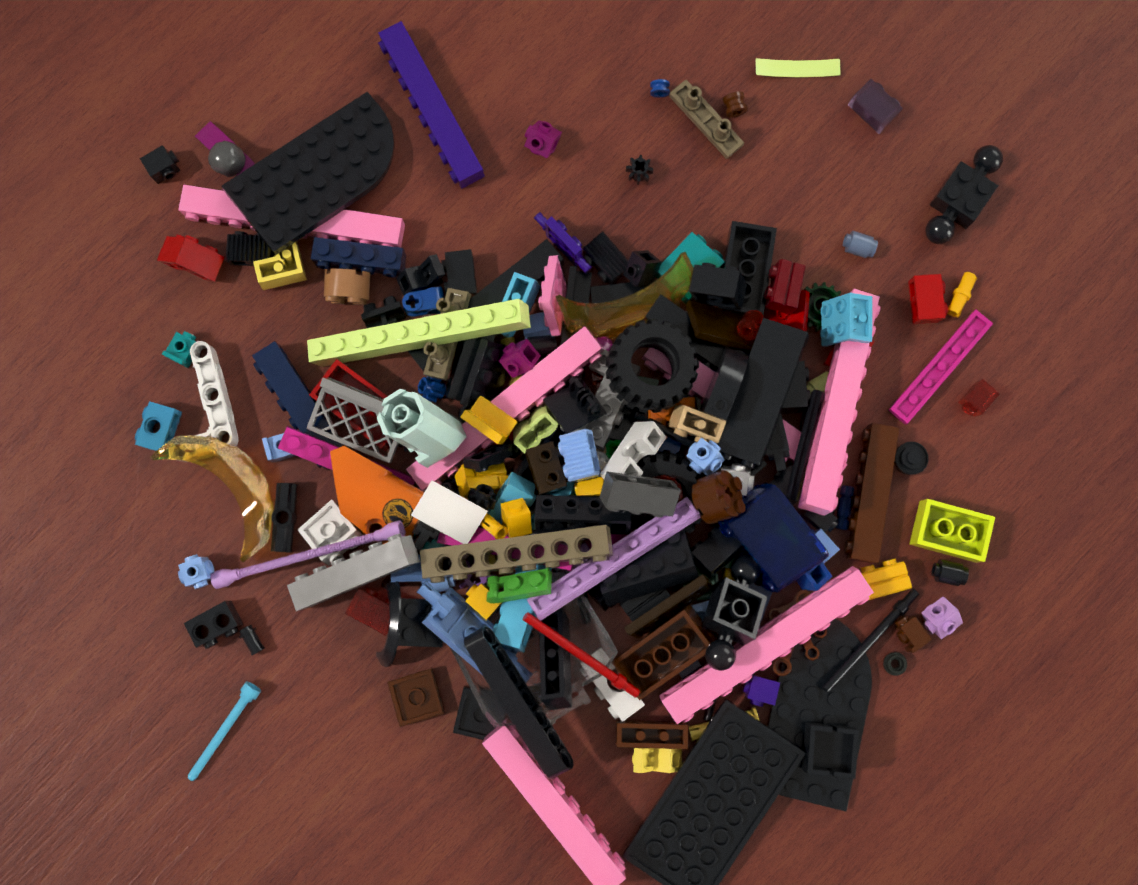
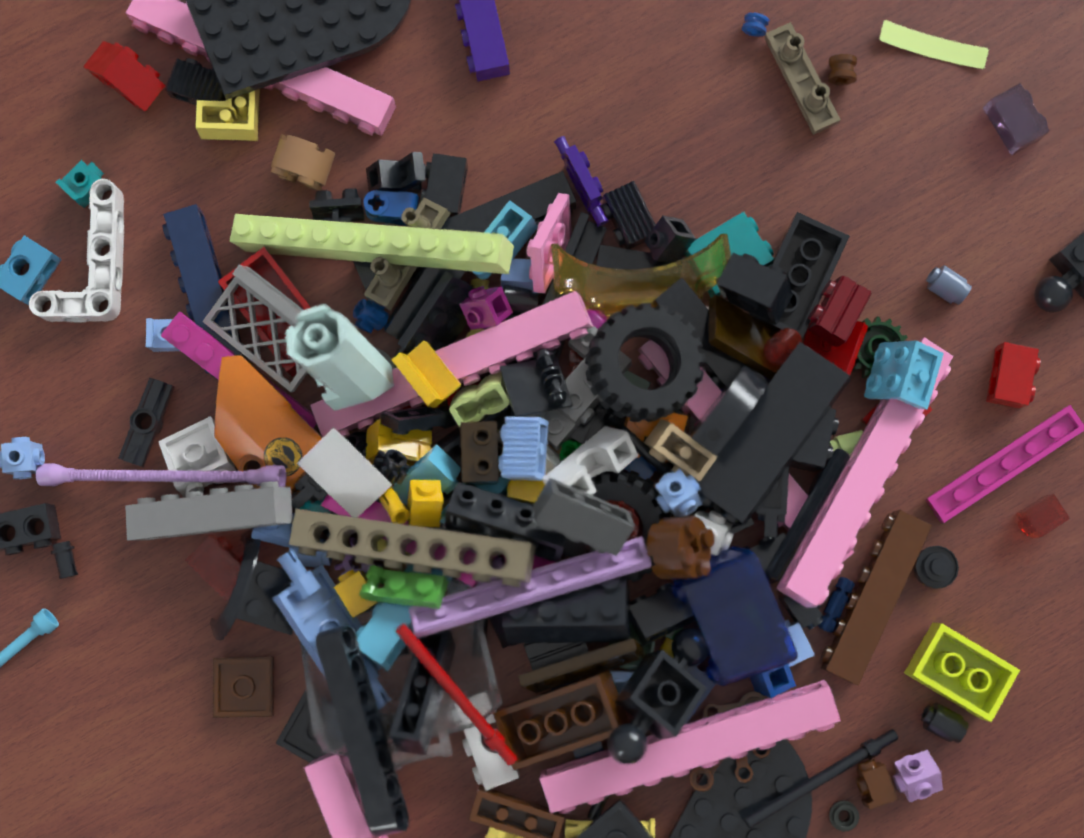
camera: 15 degrees right, 0 degrees up
clear yellow windscreen [150,435,274,562] -> none
dark blue brick [311,237,407,278] -> none
magenta brick [524,120,562,158] -> none
black gear [626,155,653,185] -> none
dark purple brick [742,675,780,707] -> none
yellow brick [860,558,912,600] -> none
yellow pin [948,272,977,318] -> none

